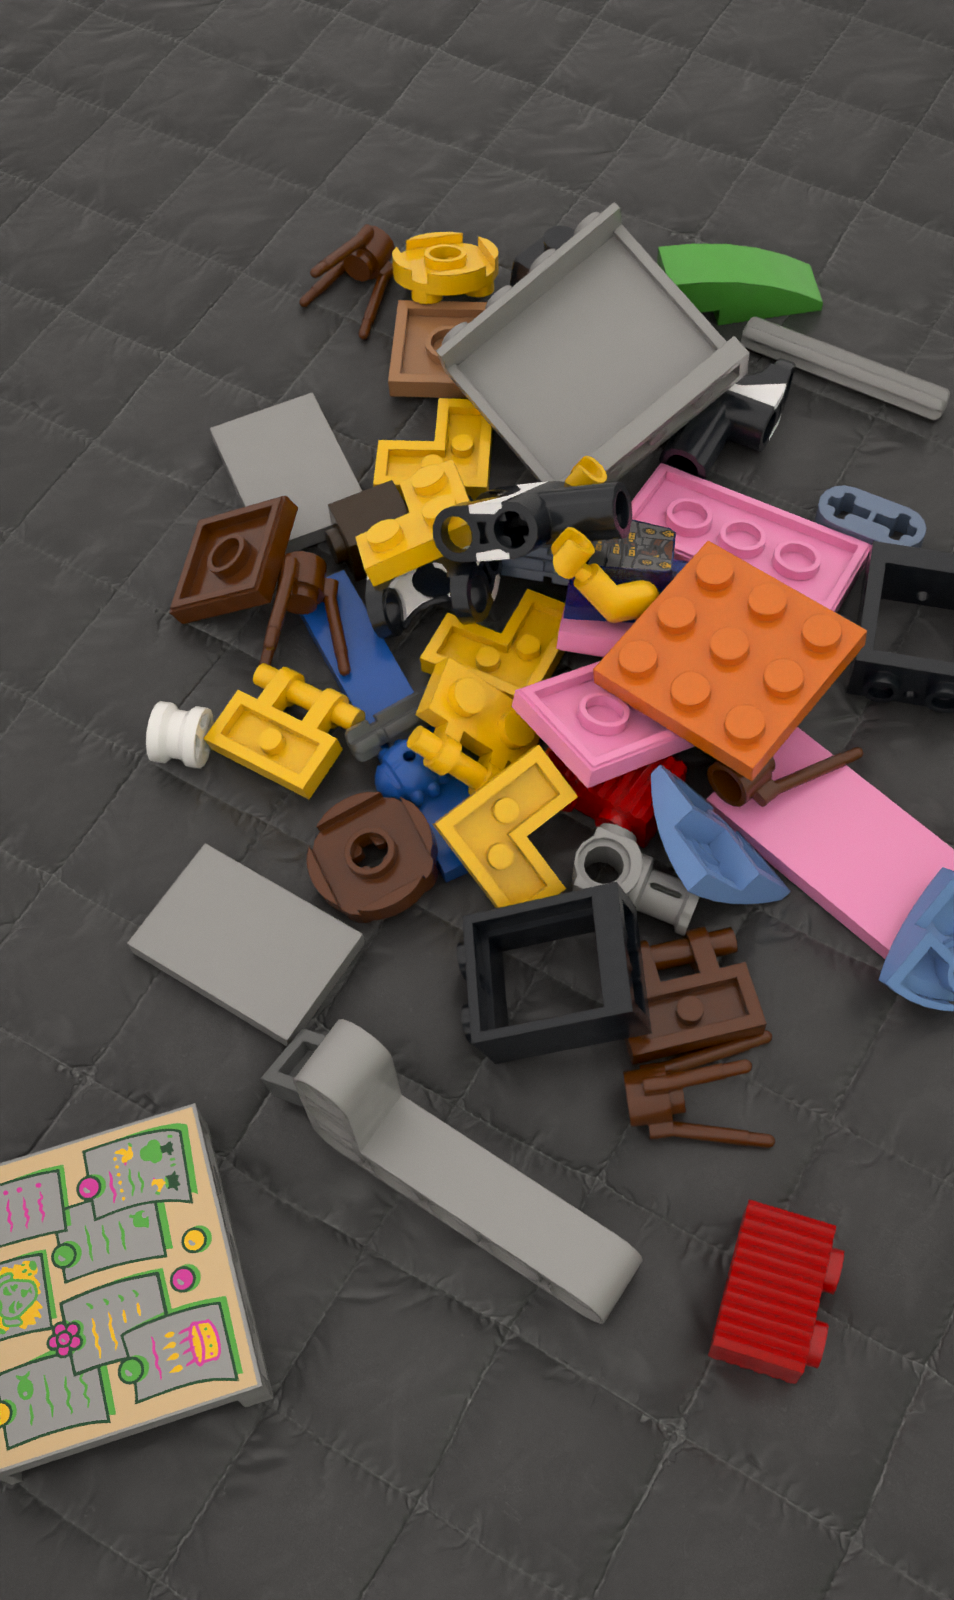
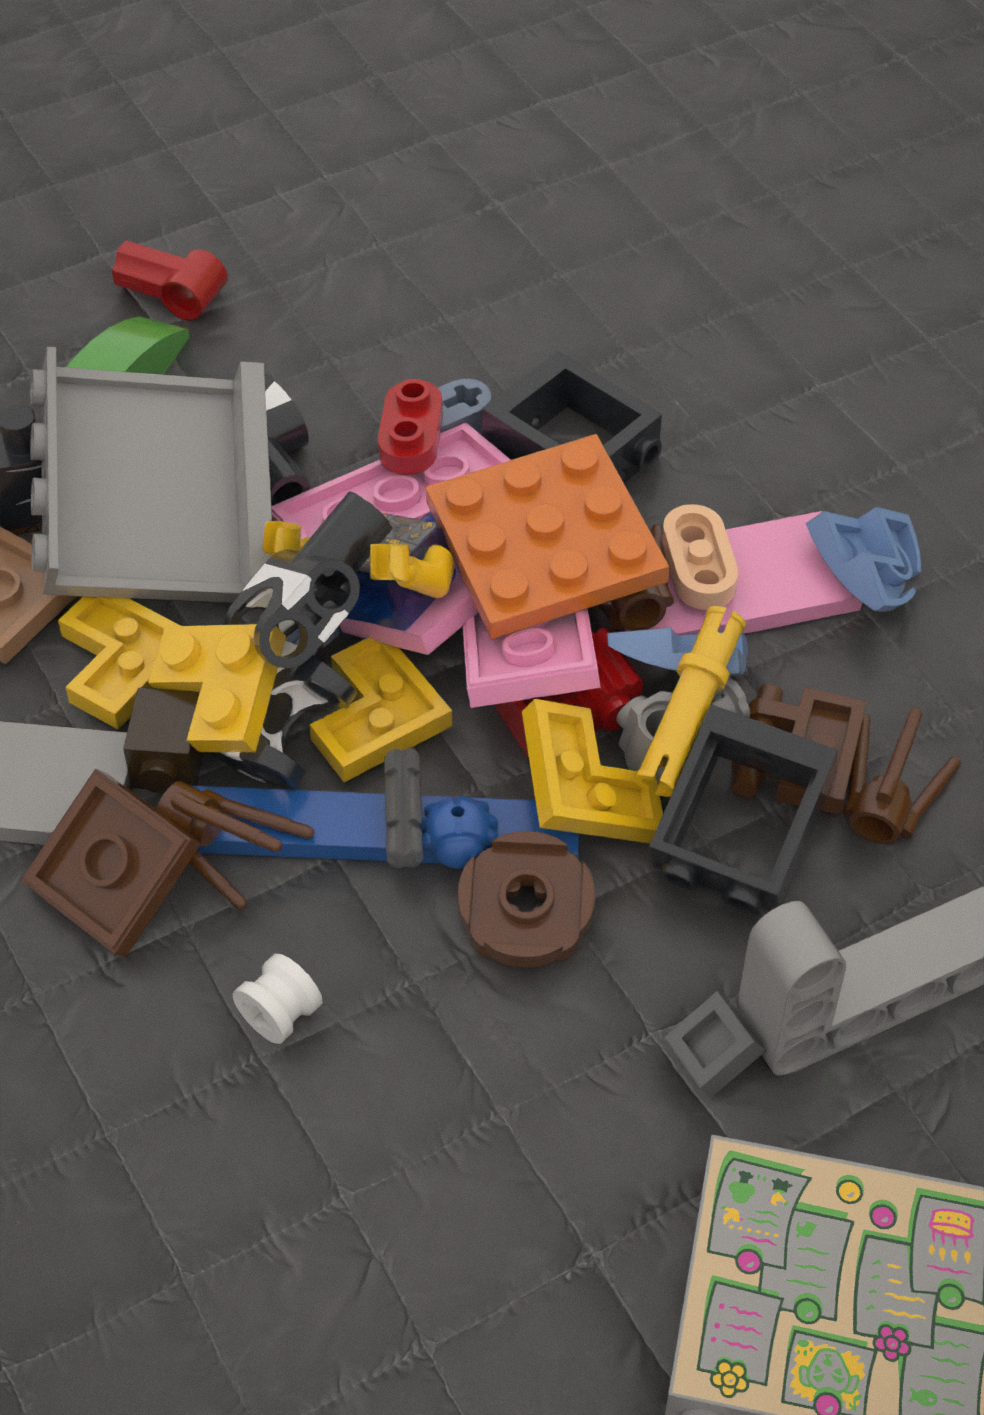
camera: 65 degrees left, 10 degrees down
light grey tile [127,843,365,1047] -> none
yellow plate [204,663,366,799] -> none
yellow plate [407,657,540,795] -> none
light grey axle [741,316,950,421] -> none
none -> red piece [112,241,228,321]
none -> red plate [378,379,443,475]
none -> yellow pin [634,606,746,797]
none -> light nougat plate [662,504,738,610]

